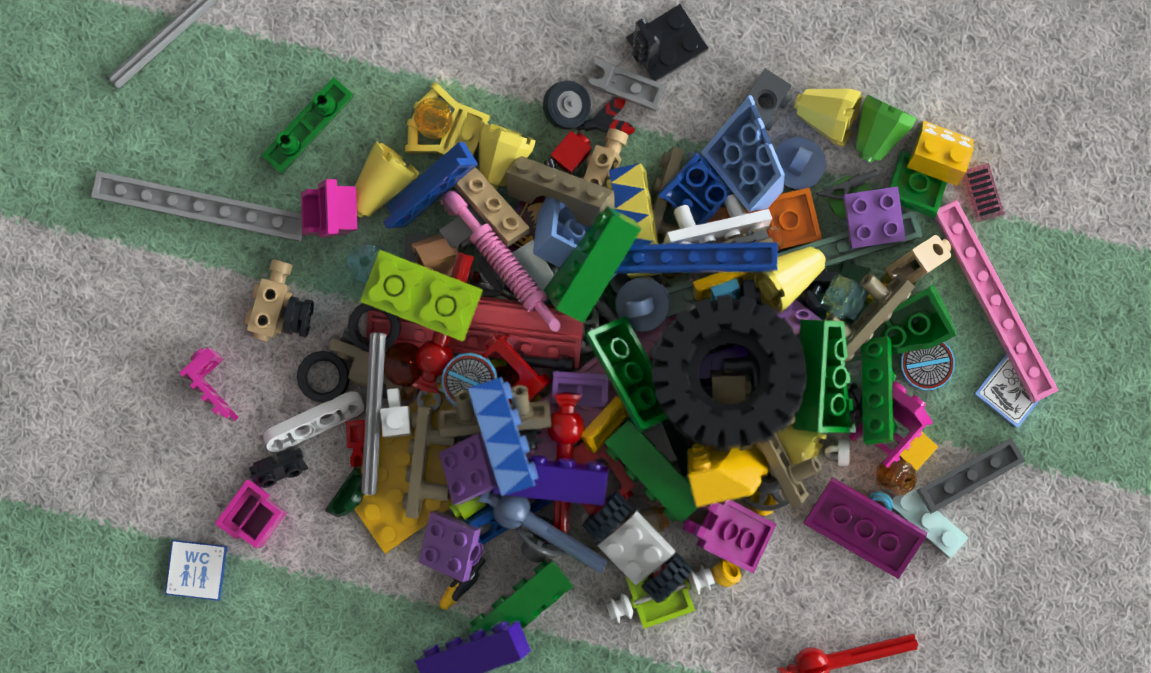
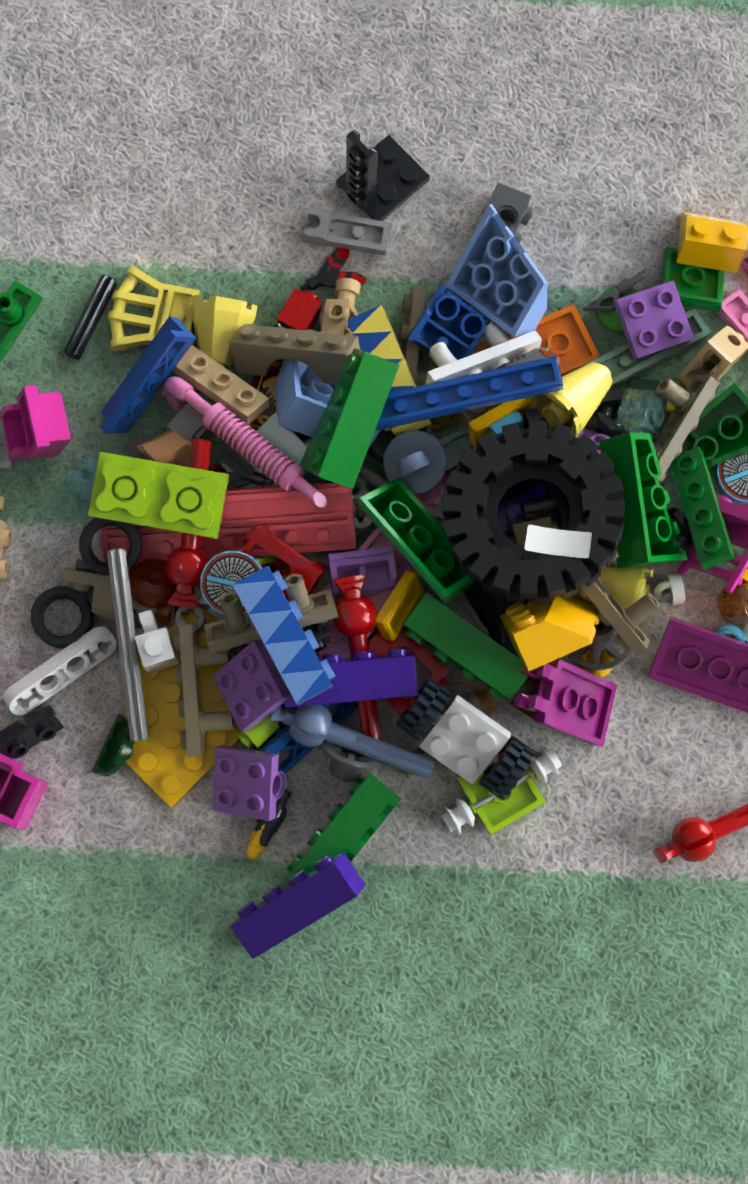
camera: 20 degrees left, 5 degrees down
black wheel [283,296,314,338] -> none
red plate [345,419,365,467] -> none
light yellow cone [355,141,419,218] -> none
clear yellow wheel [414,98,453,139] -> none
black bar [507,351,574,373] -> none
black wheel [543,81,591,129] -> none
yellow tile [711,559,741,587] -> none
sand blue tile [775,137,826,191] -> none
light yellow cone [794,89,863,147] -> none
bright green cone [856,94,917,163] -> none
none -> black axle [64,274,117,360]
none -> white sticker [525,525,592,558]

